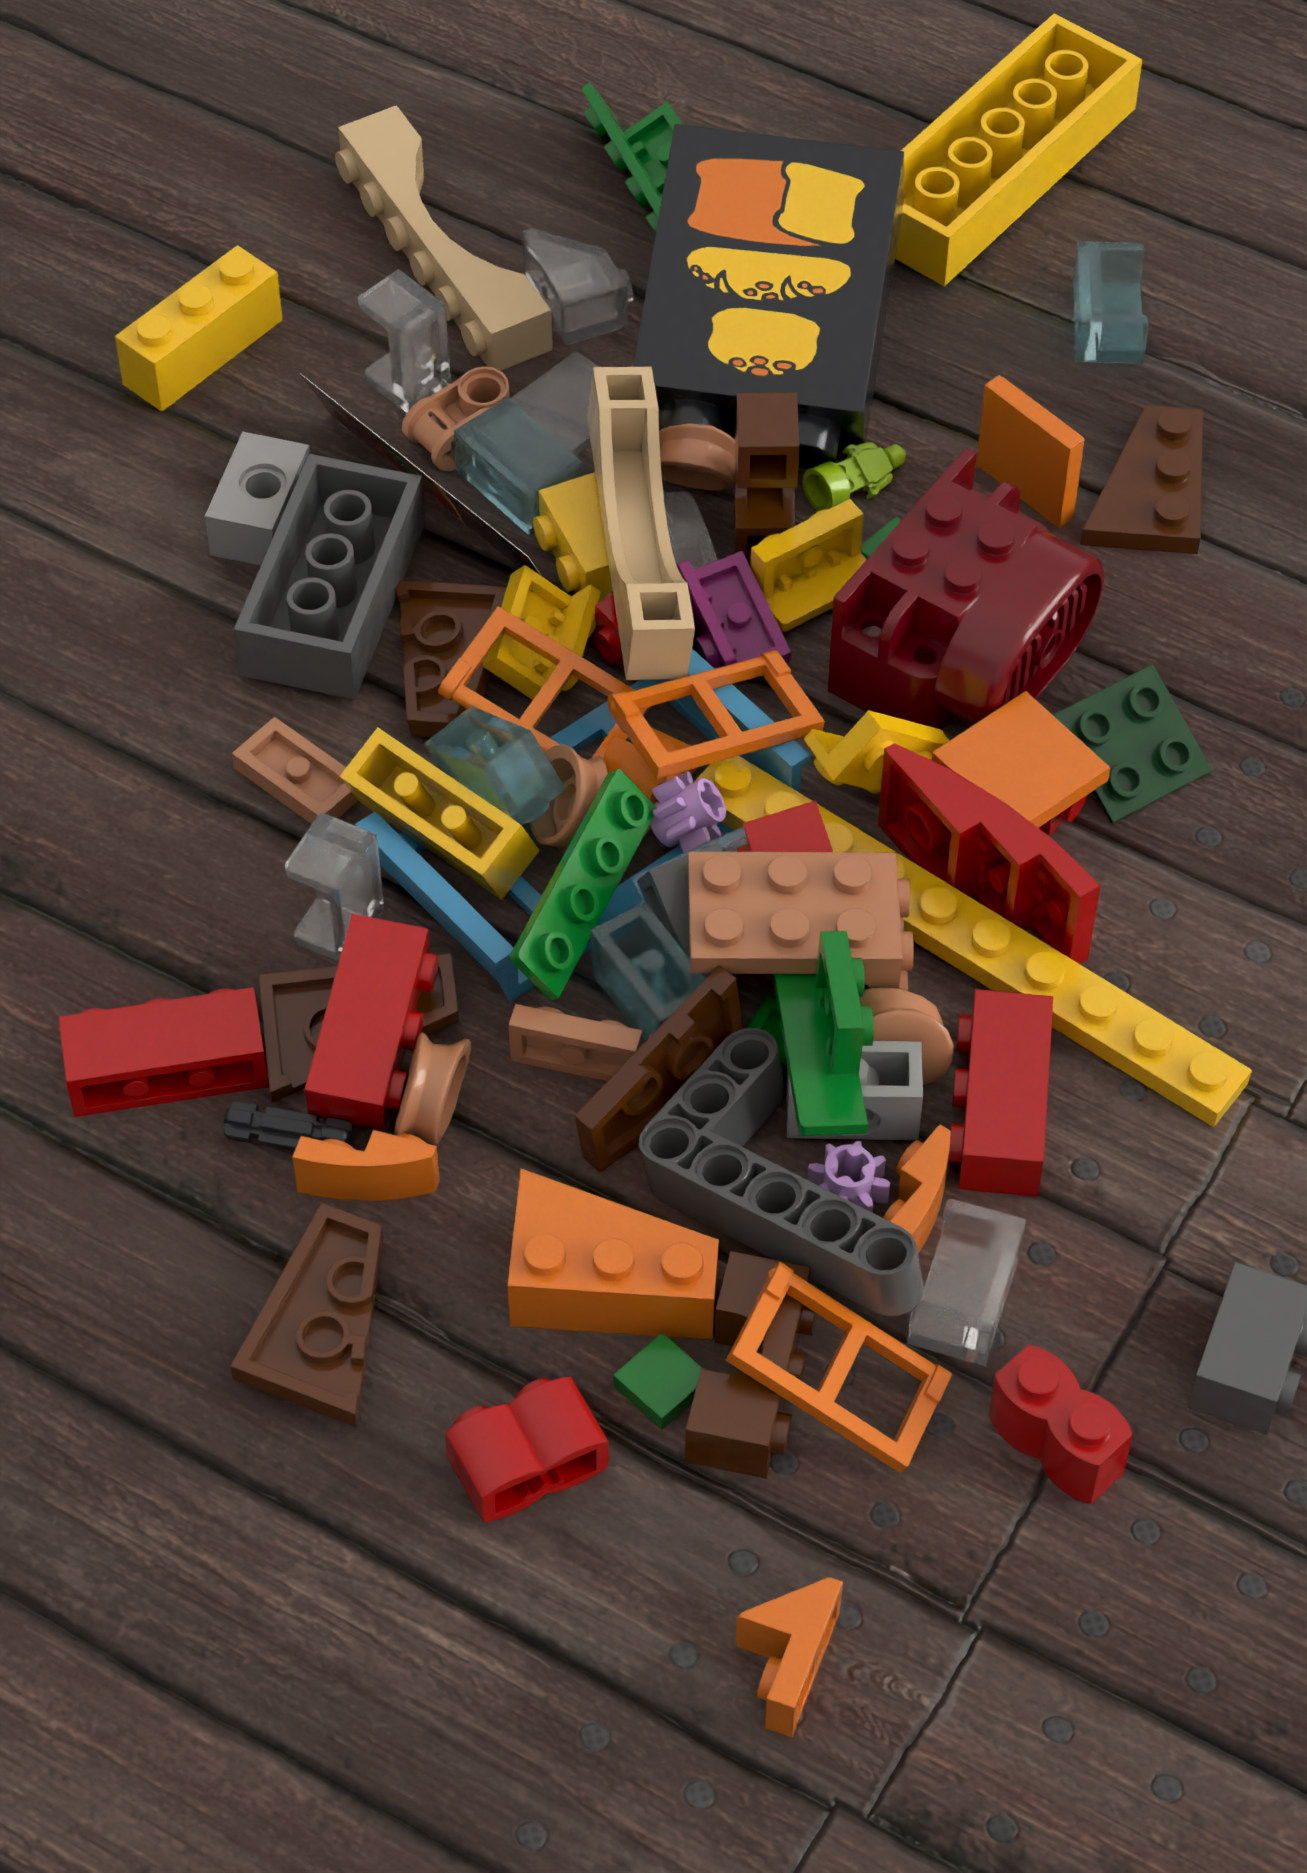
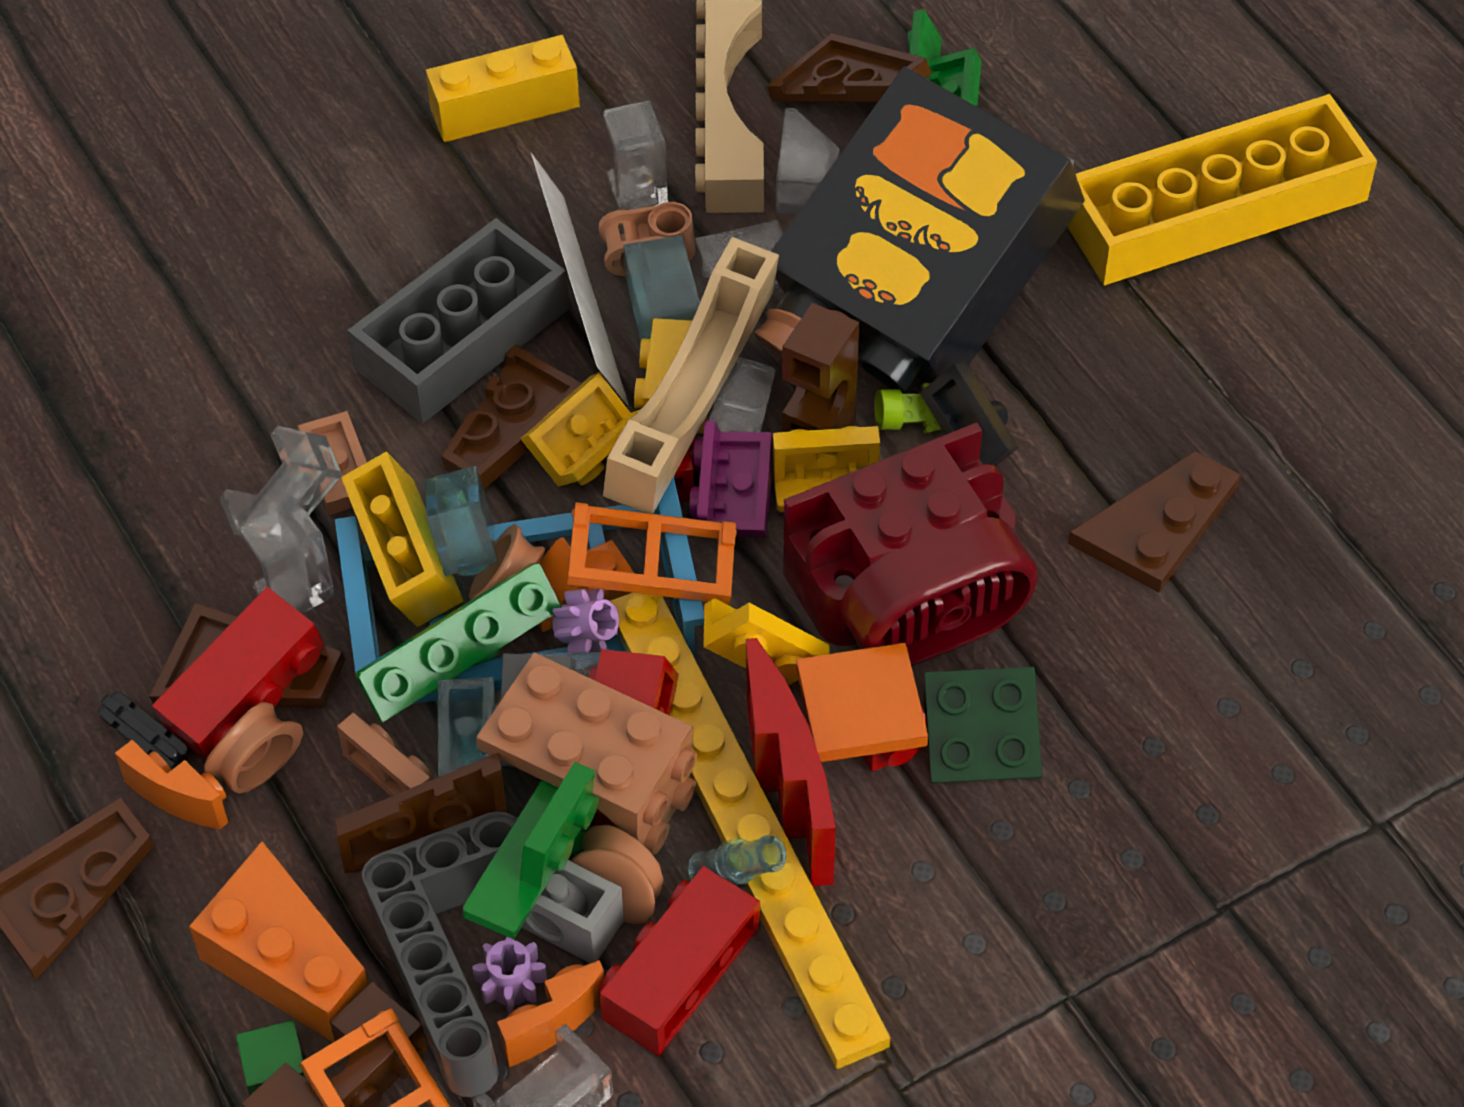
camera: 30 degrees right, 0 degrees up
red brick [59,987,269,1117] -> none
light grey brick [205,431,310,566] -> none
orange window [438,606,652,759] -> none
red brick [445,1377,609,1522] -> none
orange tile [976,375,1084,529] -> none
clear light blue panel [1072,241,1149,364] -> none
none -> clear panel [220,426,342,544]
none -> clear light blue pin [688,835,787,885]
none -> reddish brown wing [766,33,932,102]
none -> black tile [920,362,1019,467]

